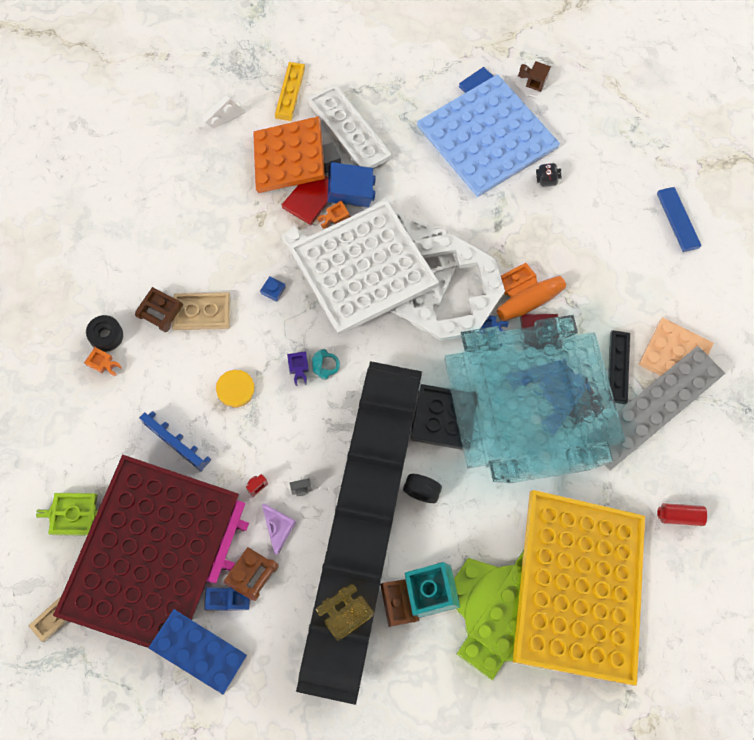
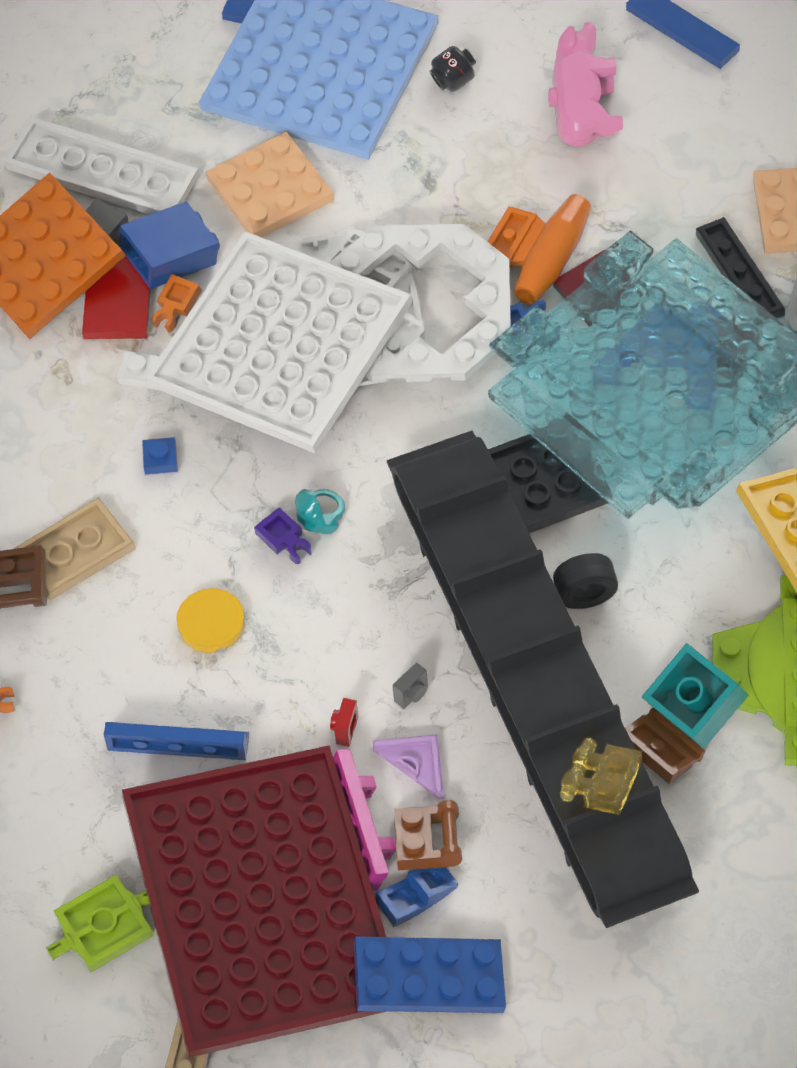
camera: 25 degrees left, 10 degrees down
none -> light nougat plate [206,132,334,237]
none -> bright pink animal [548,22,623,147]

